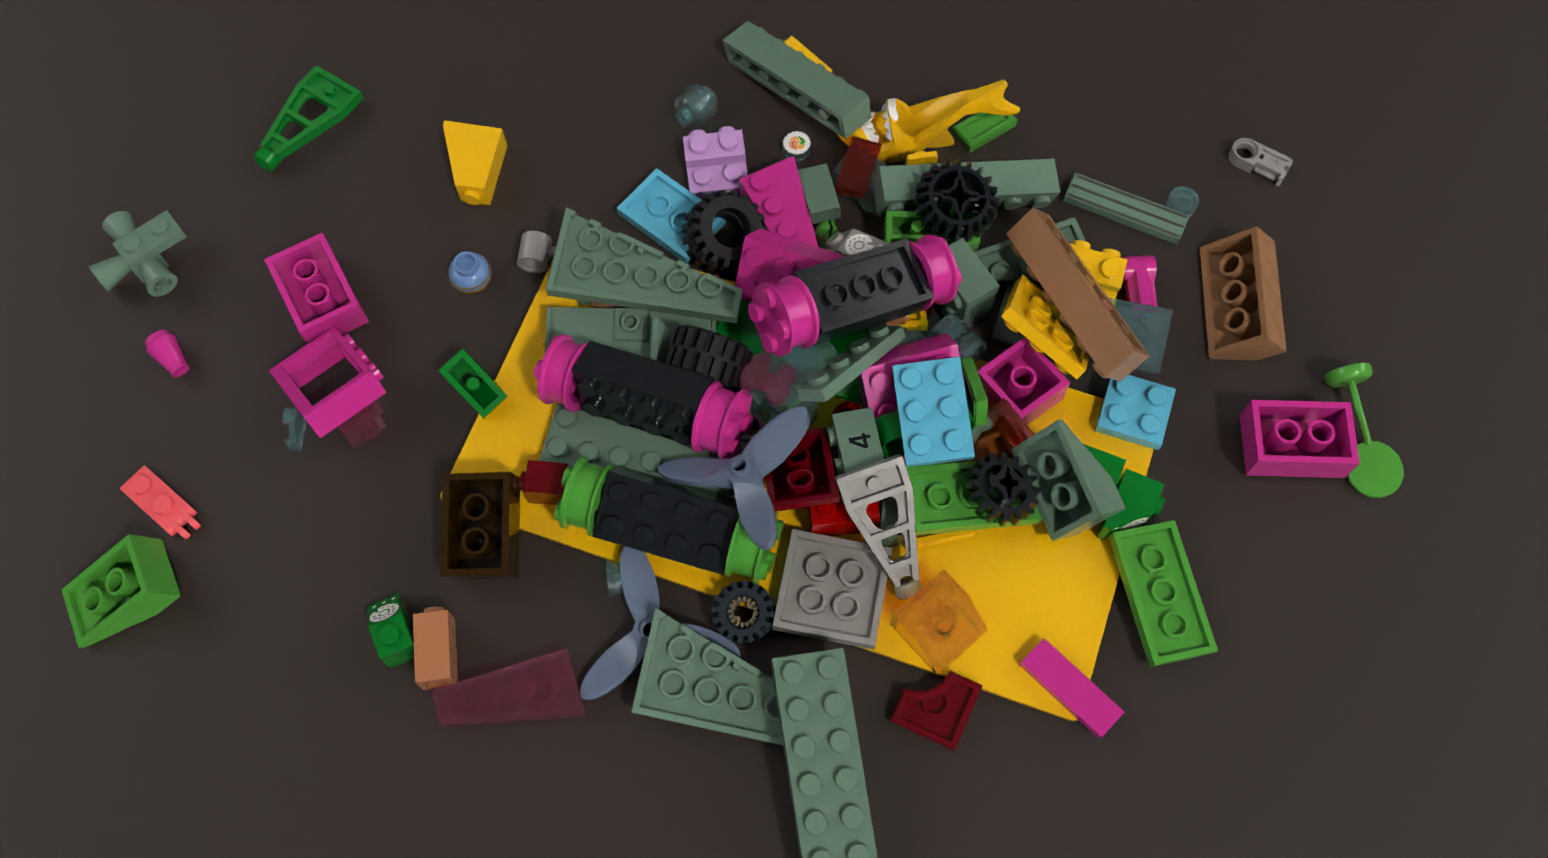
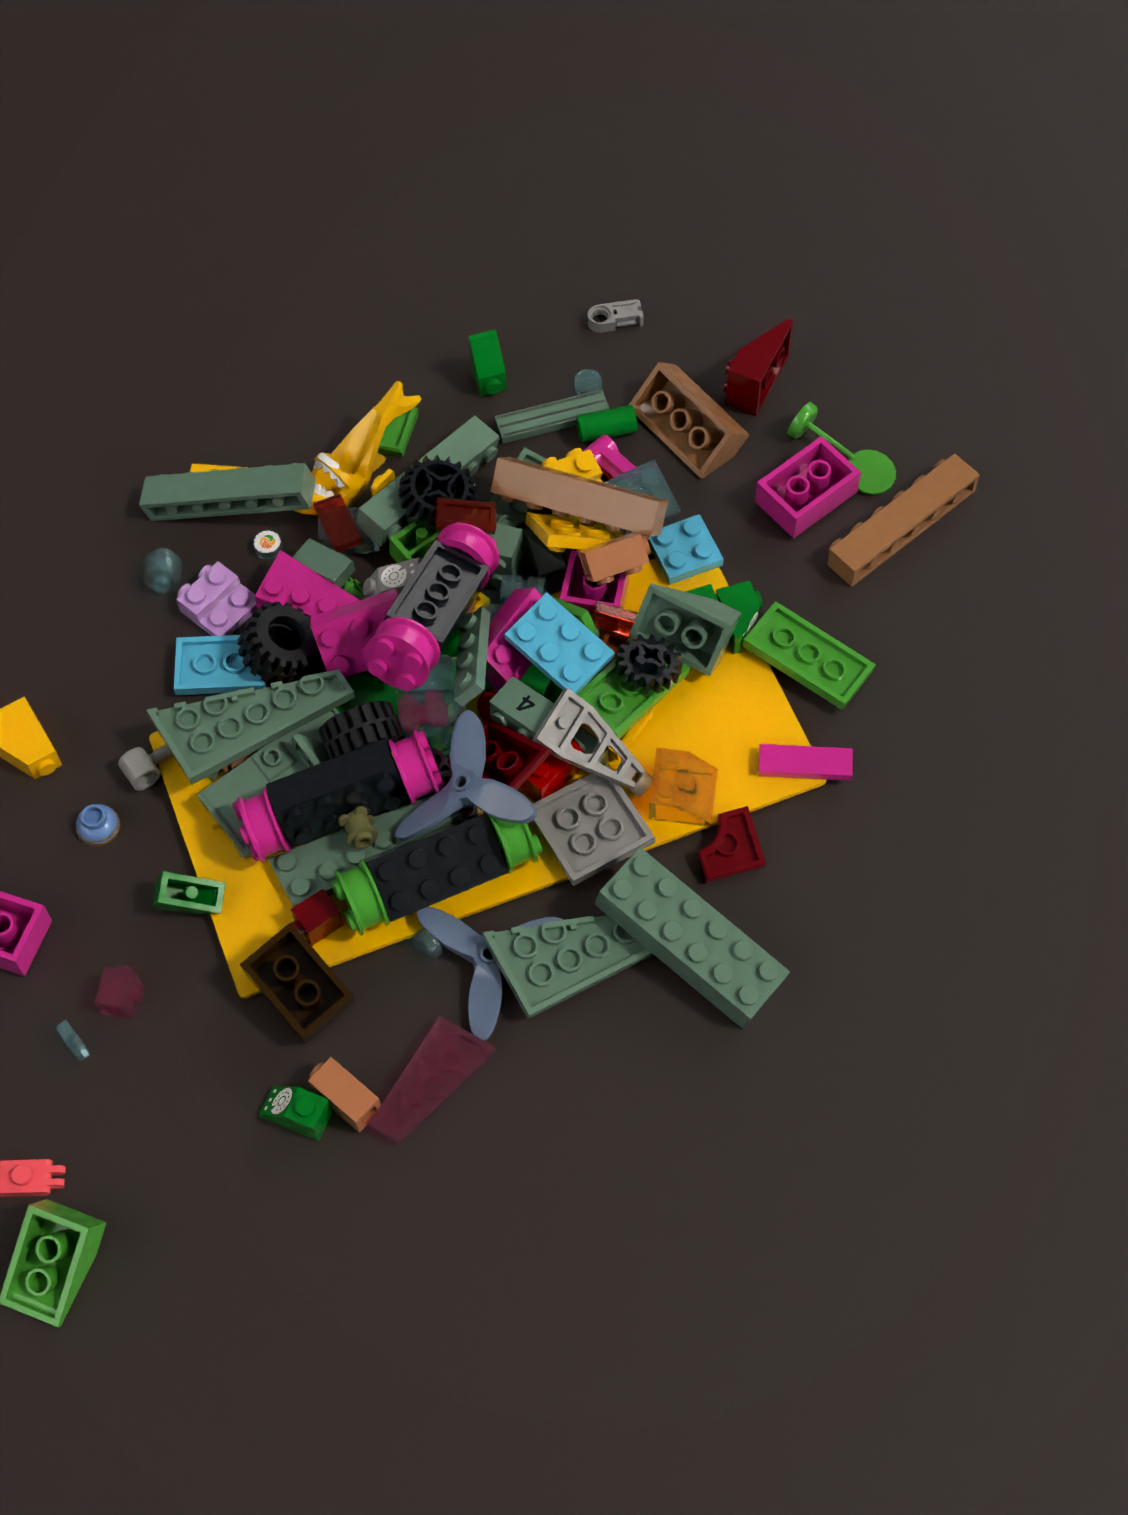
camera: 40 degrees left, 5 degrees down
dark pink window [269,326,387,438] -> none
black bush [712,580,776,644] -> none
none -> olive brick [338,806,378,849]
none -> clear red tile [435,498,496,534]
none -> green slope [468,329,507,396]
none -> green pin [576,404,638,443]
none -> nougat brick [578,532,651,585]
none -> dark red slope [723,318,794,416]
none -> medium nougat brick [827,453,980,587]

